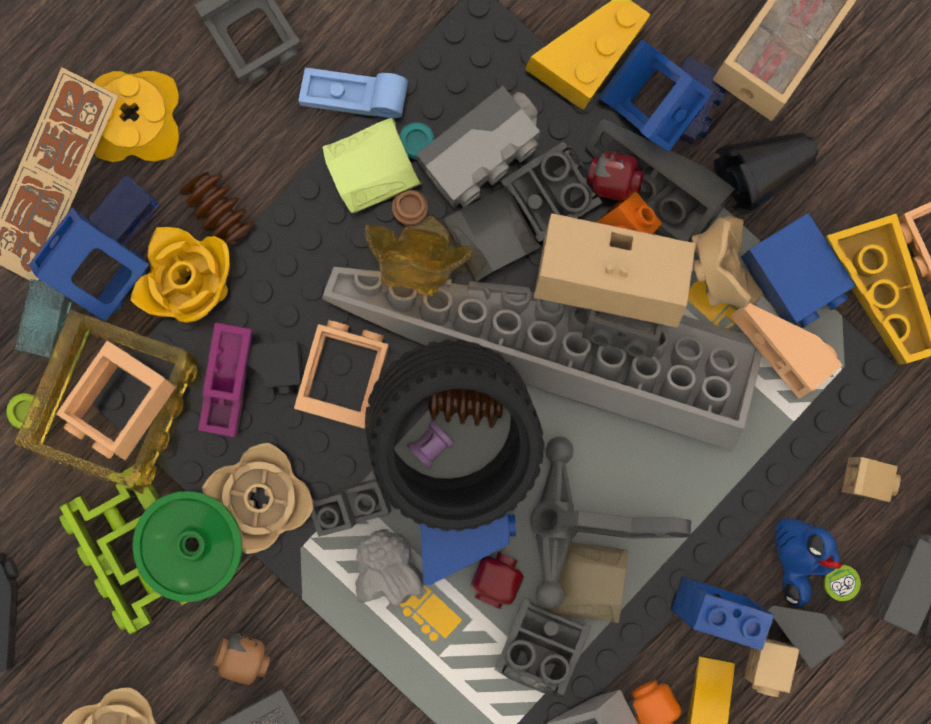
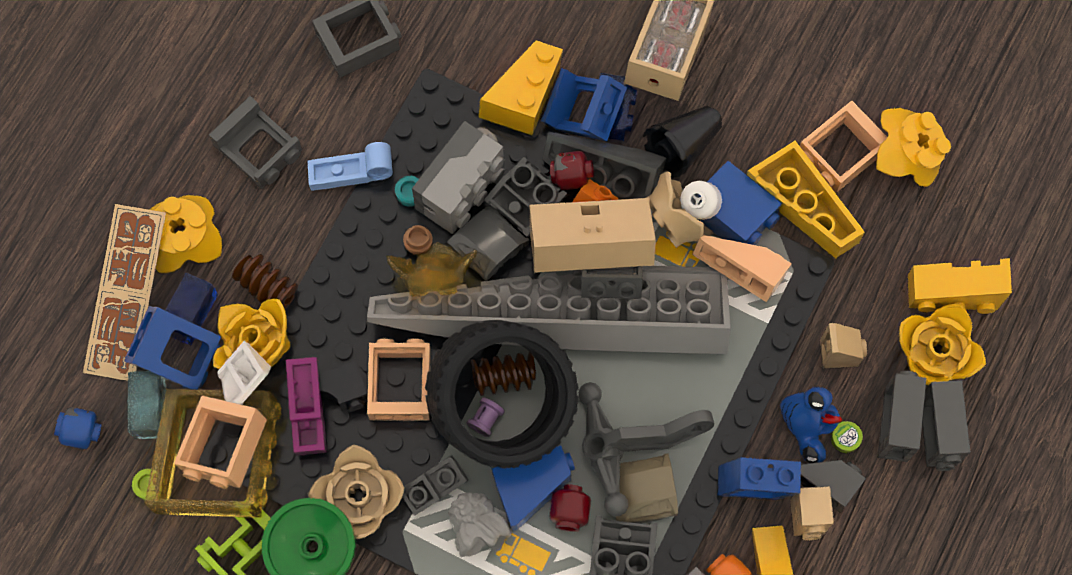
camera: 15 degrees left, 15 degrees down
yellowish green slope [322,117,422,213] -> none
none -> white slope [218,341,271,405]
none -> white head [680,181,722,220]

